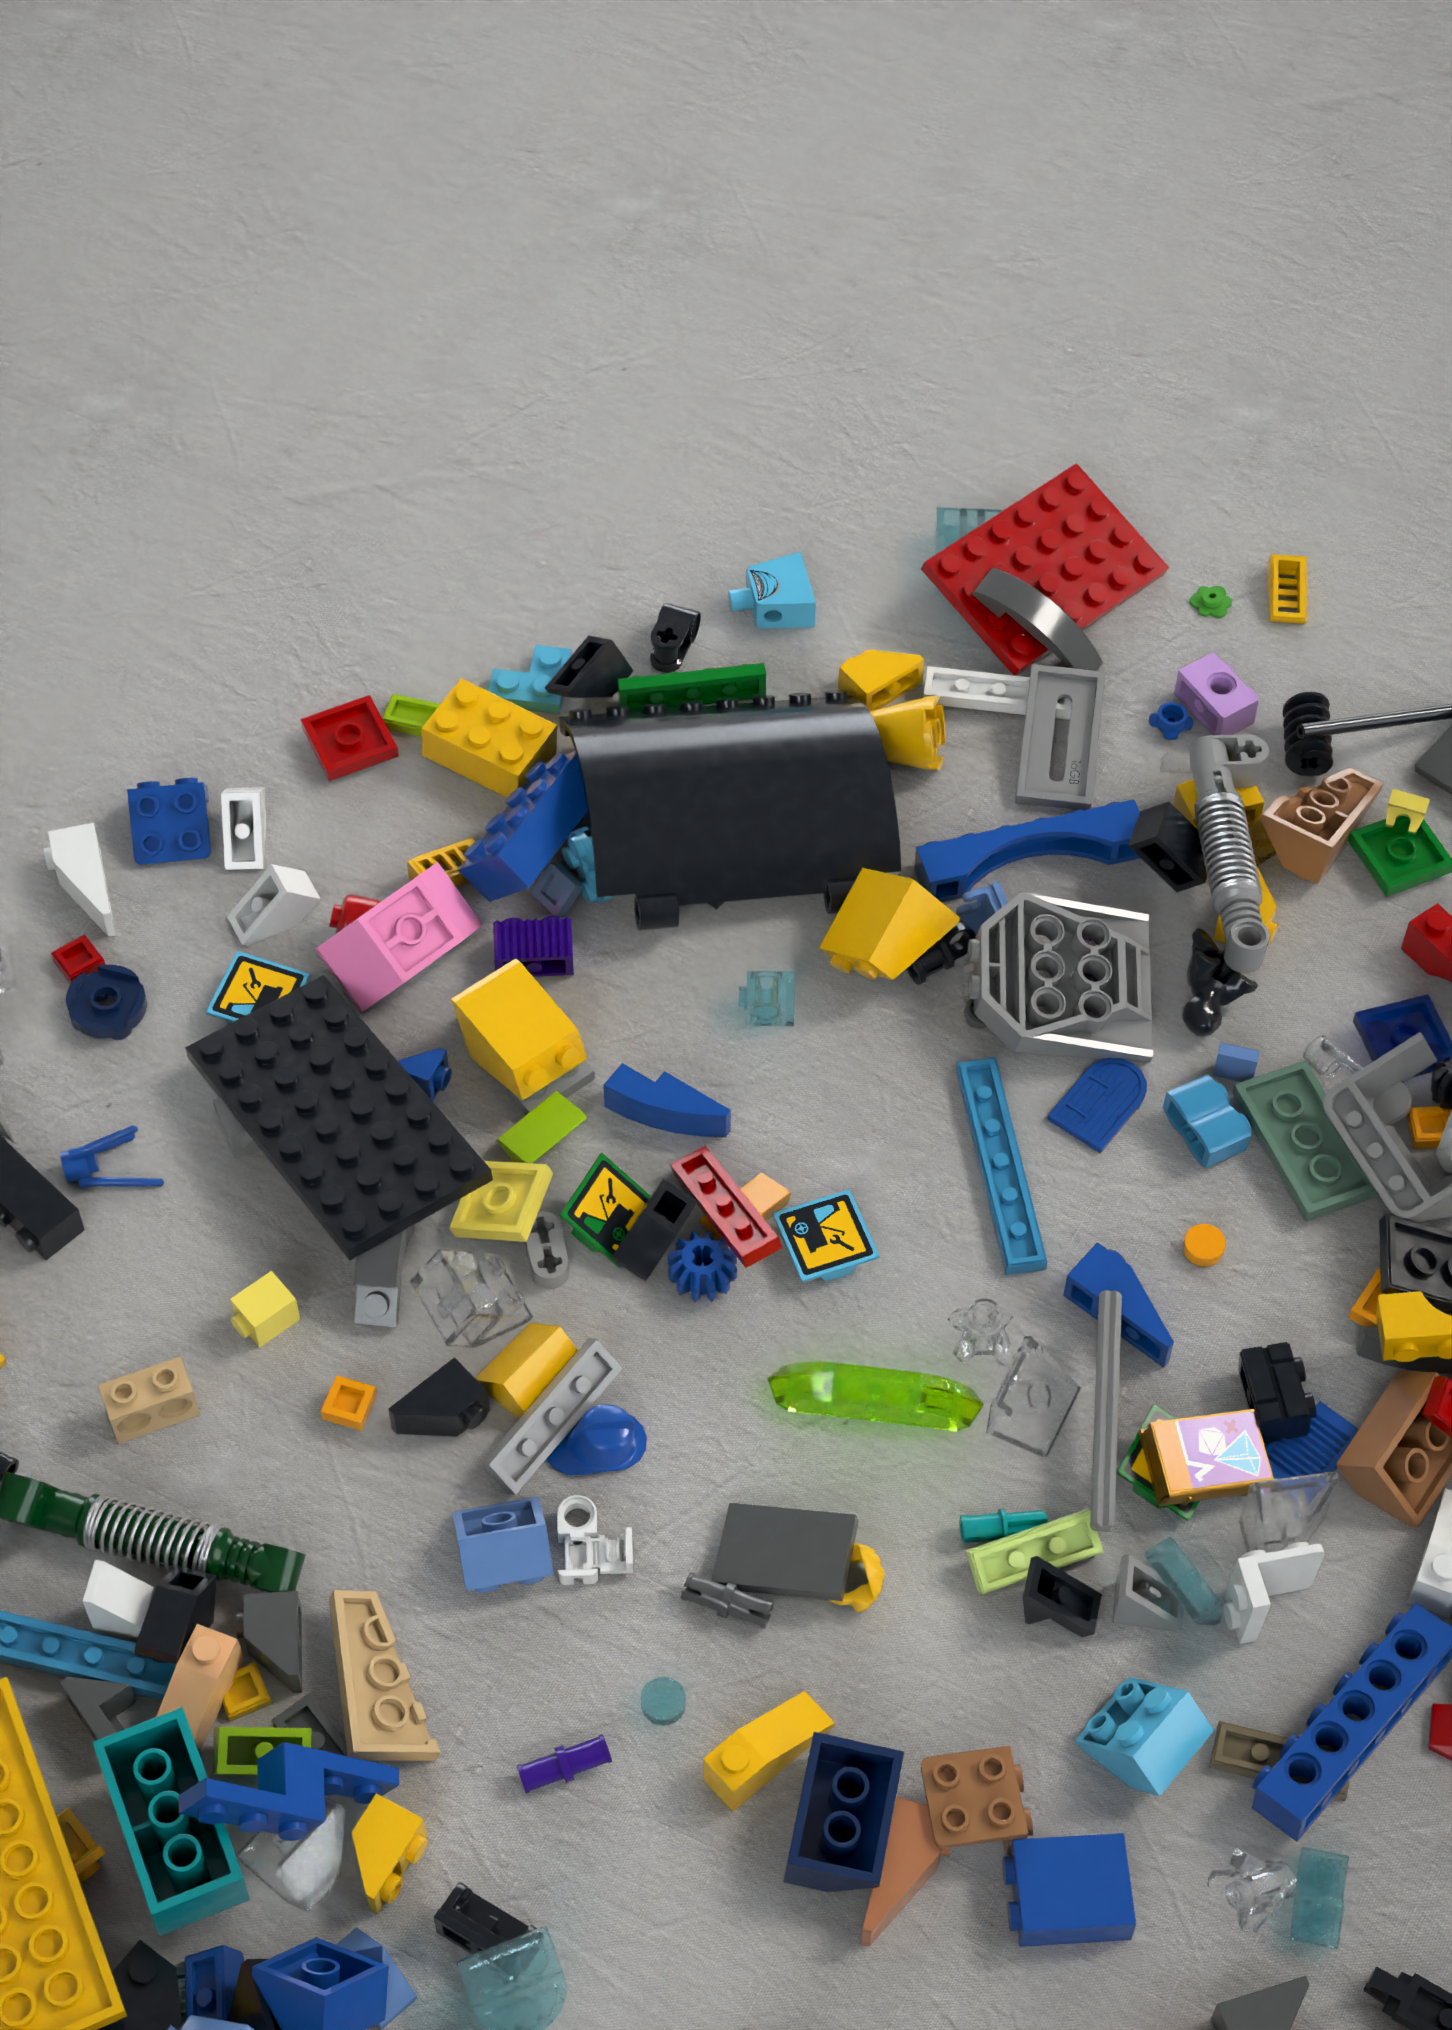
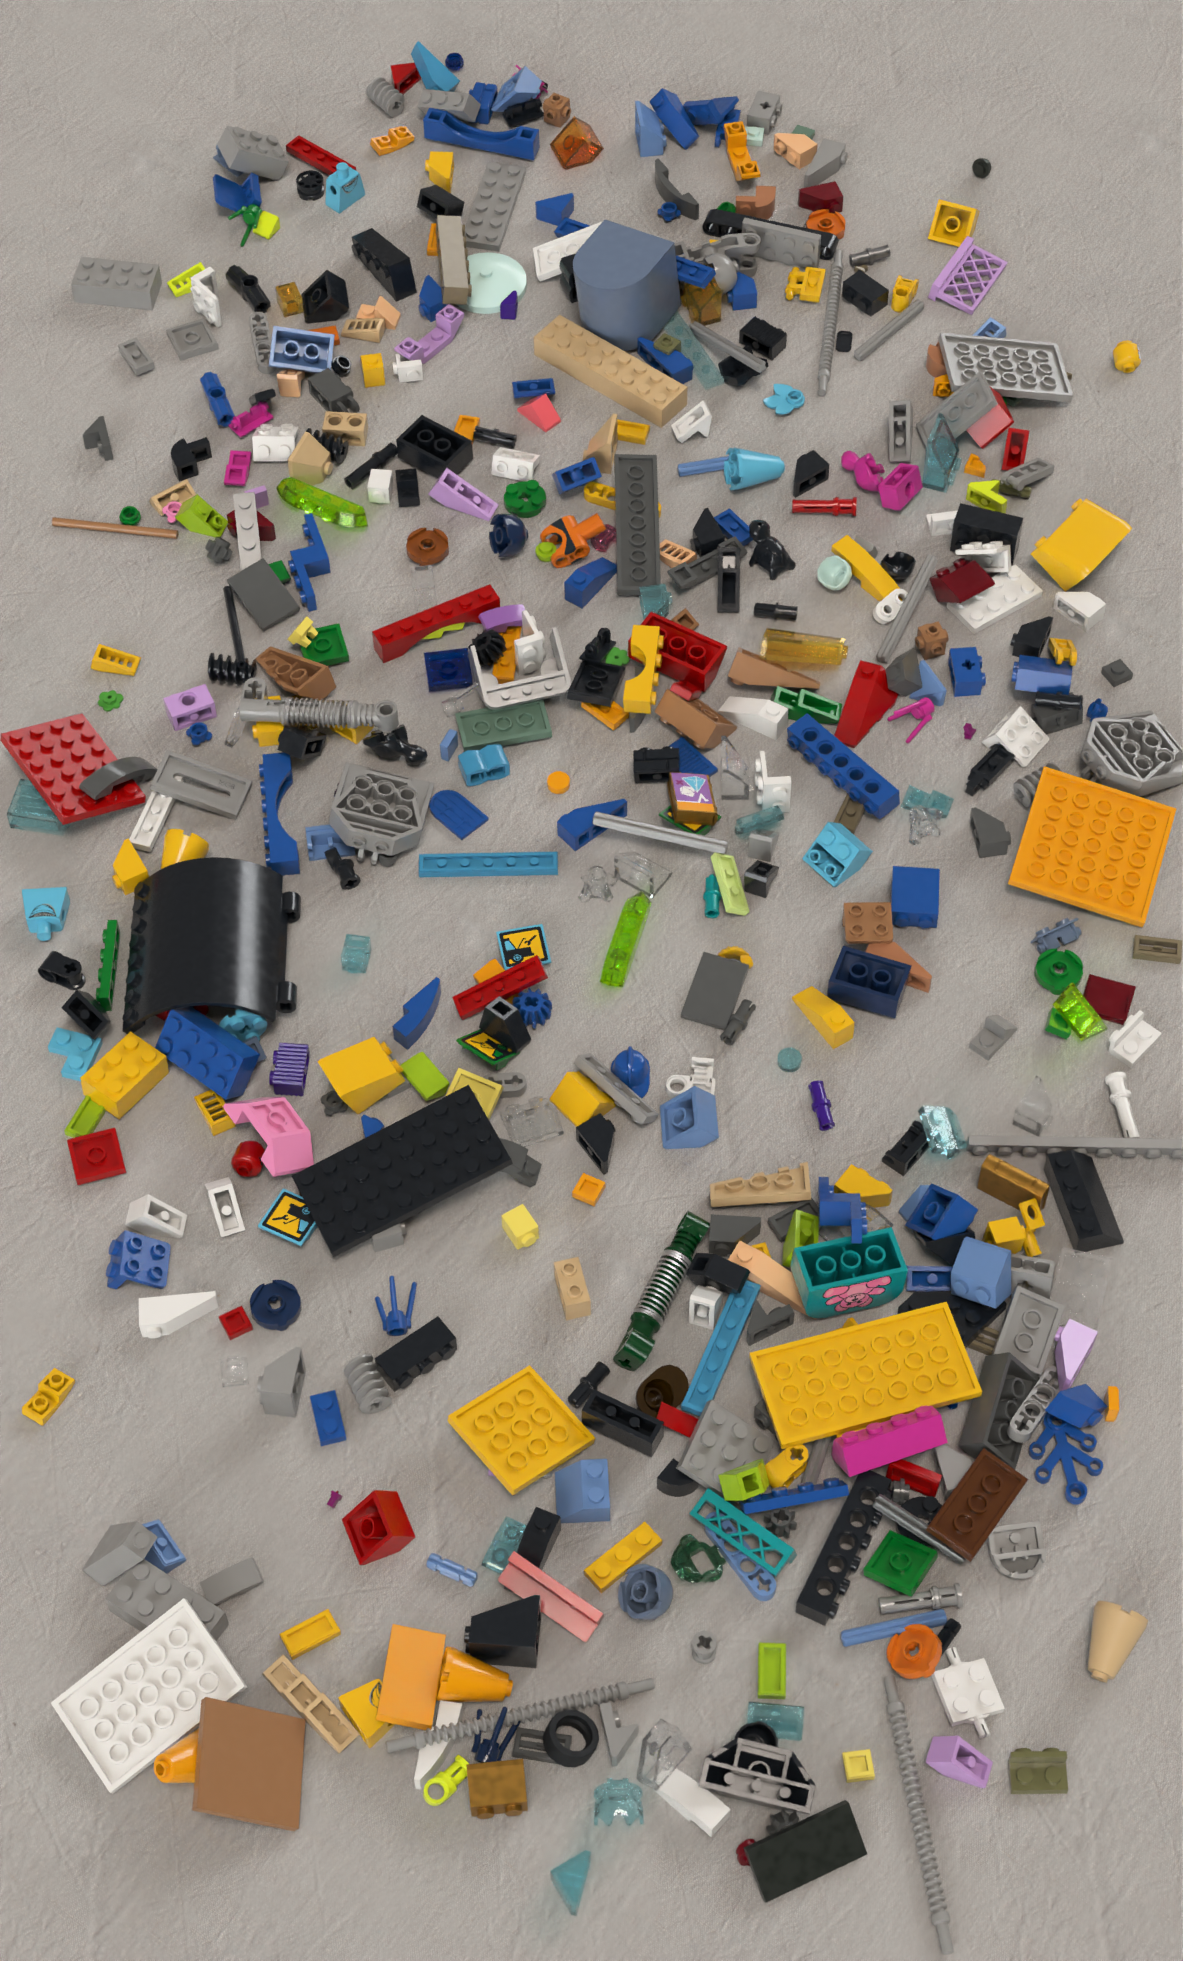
camera: 80 degrees left, 0 degrees up
yellow slope [819,868,960,980] -> none

